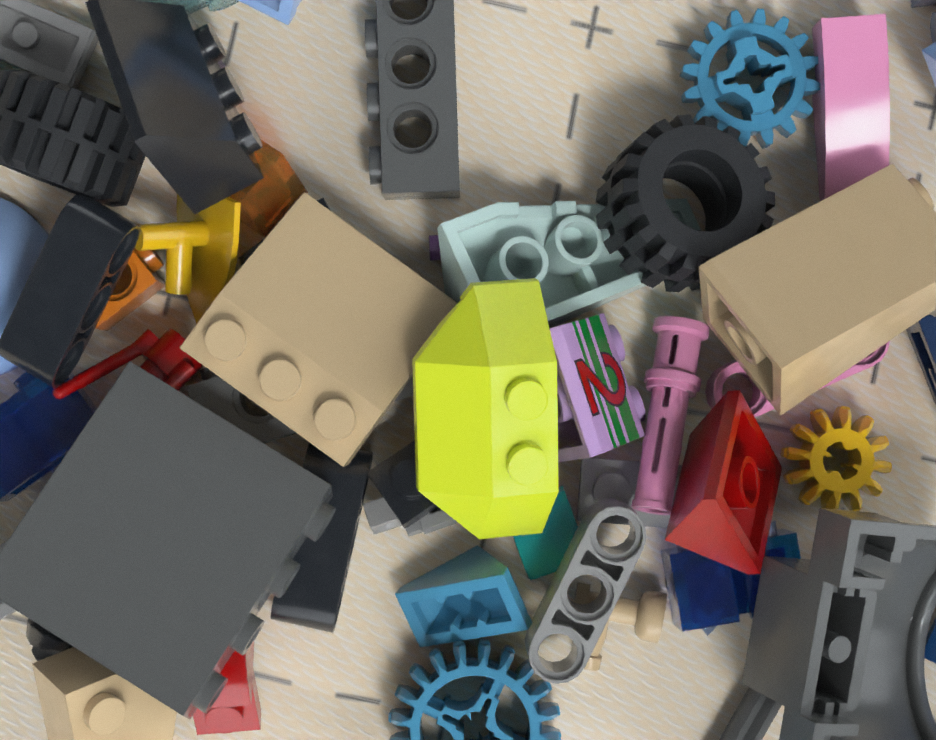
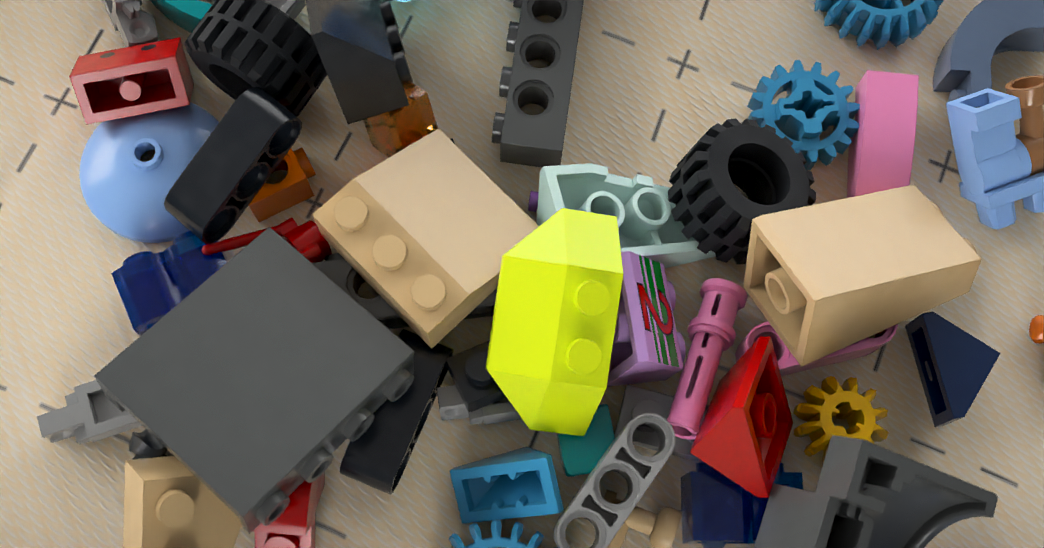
camera: 10 degrees right, 15 degrees down
yellow shield [135,194,241,324] -> none

